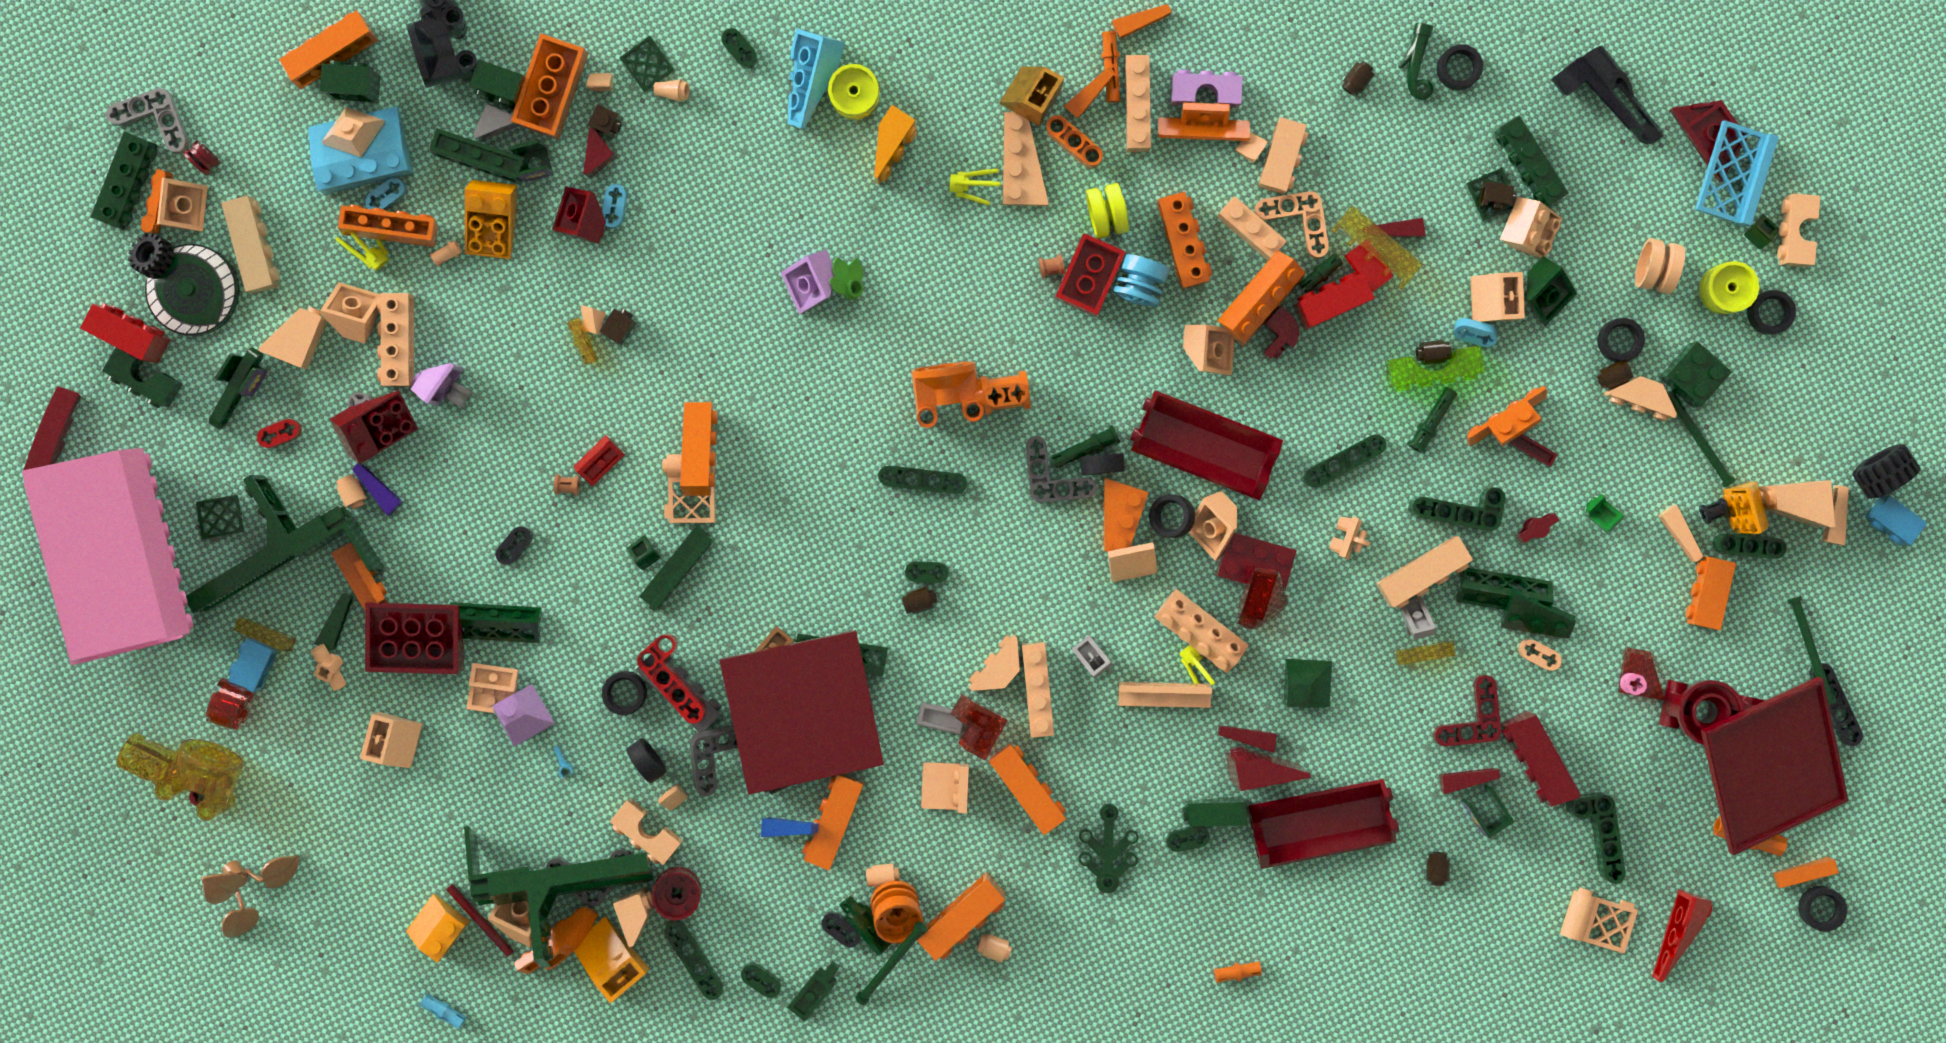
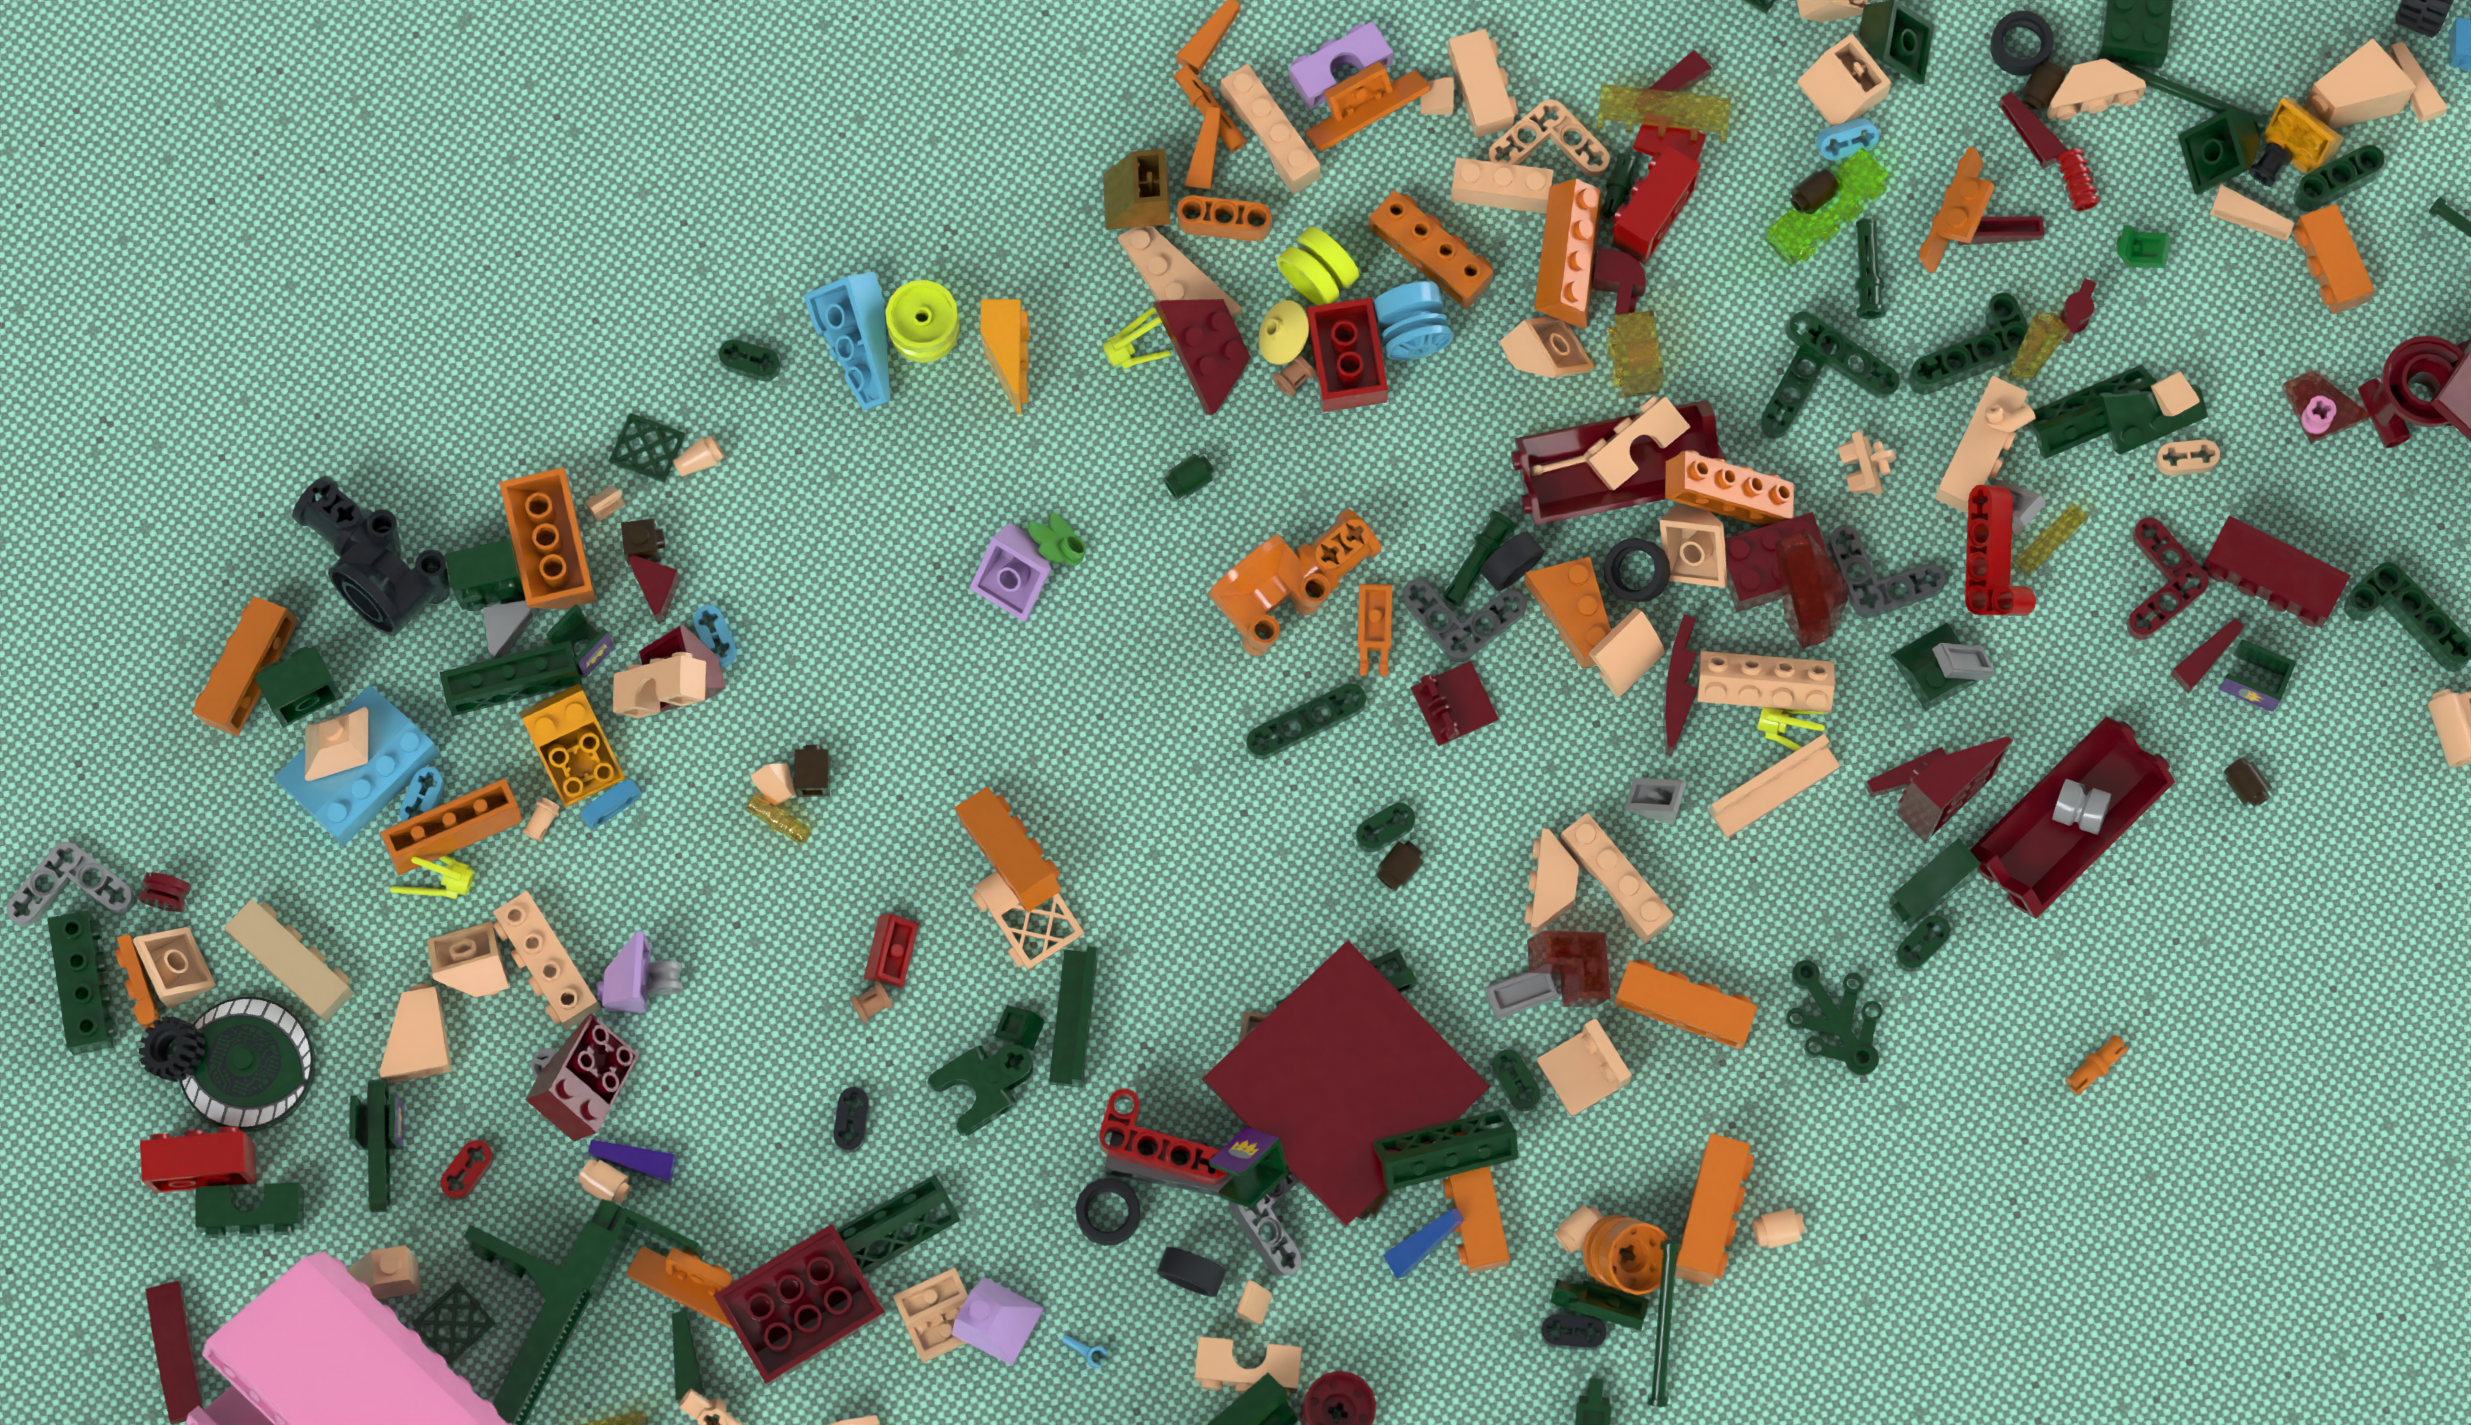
camera: 25 degrees left, 15 degrees down
none -> light nougat slope [349,1245,421,1299]
none -> dark azure beam [580,779,642,829]
none -> light nougat arch [613,652,706,719]
none -> dark green piece [927,1045,1033,1136]
none -> dark red wing [1153,299,1251,415]
none -> dark green brick [1163,454,1214,500]
none -> piece [1209,1127,1289,1208]
none -> light yellow dish [1258,300,1309,365]
none -> orange hinge [1357,584,1392,677]
none -> dark green fence [1373,1109,1519,1191]
none -> dark red hinge [1410,661,1499,747]
none -> dark green beam [1492,1050,1540,1112]
none -> light nougat hinge [1529,451,1591,477]
none -> light nougat arch [1585,395,1690,490]
none -> clear yellow brick [1606,310,1664,399]
none -> dark red slope [1663,614,1697,756]
none -> orange brick [1665,450,1794,527]
none -> dark green beam [1785,311,1900,398]
none -> dark grey beam [1829,525,1946,618]
none -> light grey tile [1932,643,1995,681]
none -> red beam [1965,485,2036,616]
none -> light nougat arm [1985,404,2035,433]
none -> dark red piece [1998,91,2068,170]
none -> clear yellow slope [2009,312,2070,378]
none -> light grey wheel [2052,779,2112,835]
none -> red piece [2056,148,2100,211]
none -> light nougat slope [2151,371,2200,416]
none -> dark green slope [2178,109,2260,195]

